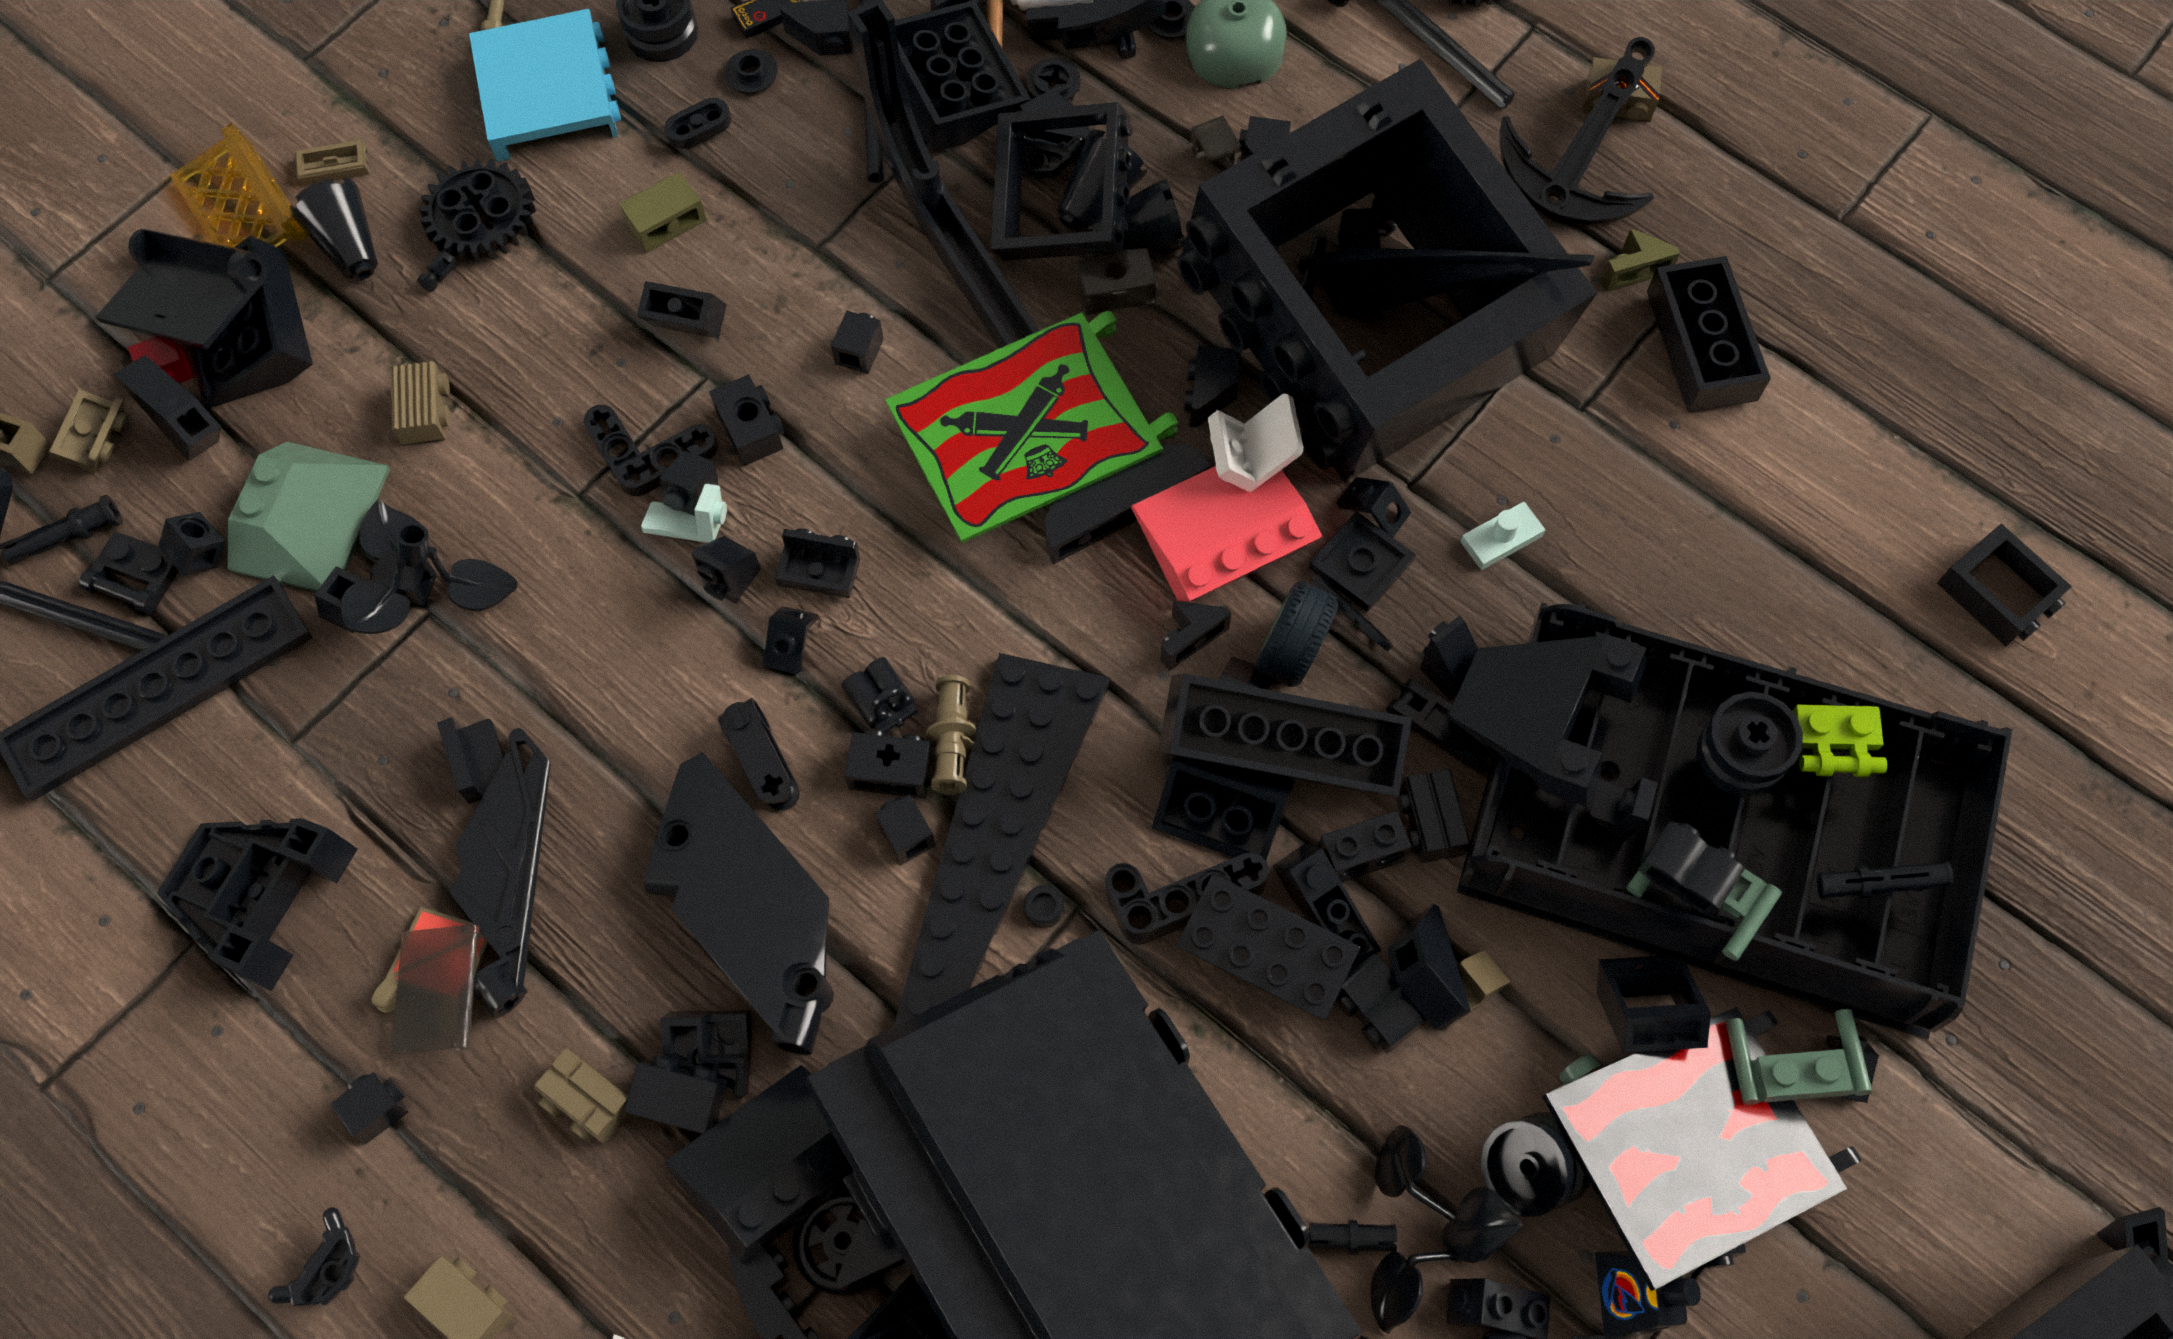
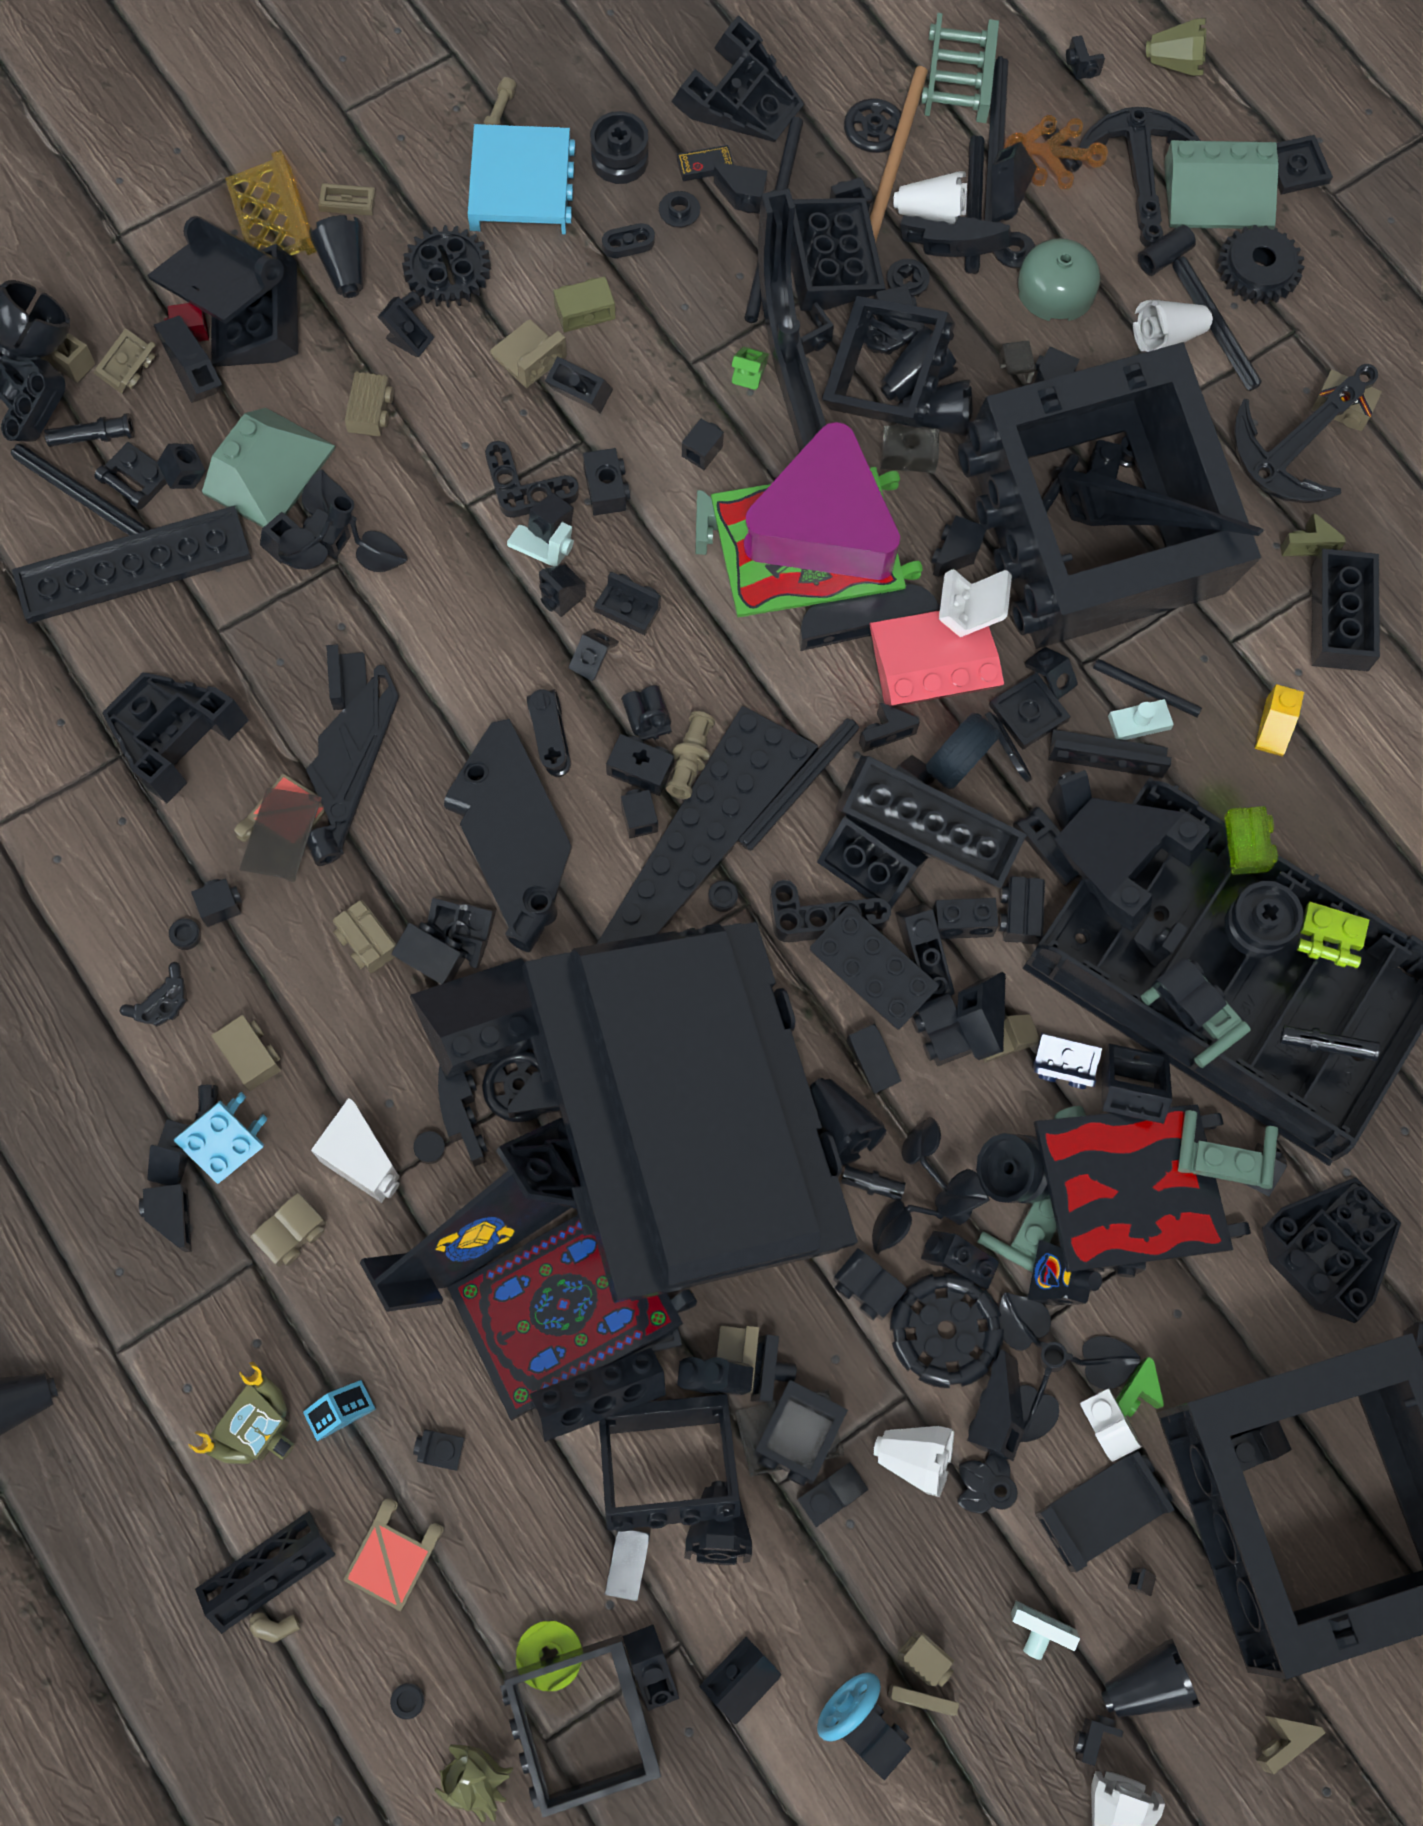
camera: 10 degrees right, 5 degrees up
none -> black tile [169,918,201,950]
none -> black slope [378,296,435,357]
none -> dark tan bracket [490,319,567,389]
none -> sand green slope [695,490,718,555]
none -> bright green slope [731,346,769,390]
none -> black axle [739,718,859,851]
none -> magenta brick [744,422,900,580]
none -> black bracket [801,302,834,355]
none -> black cone [809,1078,887,1165]
none -> black slope [846,1024,901,1095]
none -> sand green plate [977,1195,1057,1273]
none -> bracket [1033,1032,1102,1089]
none -> black fence [1048,729,1172,778]
none -> black bar [1093,659,1202,718]
none -> white cone [1133,300,1213,352]
none -> clear neon green brick [1224,806,1278,875]
none -> yellow slope [1255,684,1304,757]
none -> black wedge [1262,1177,1401,1323]

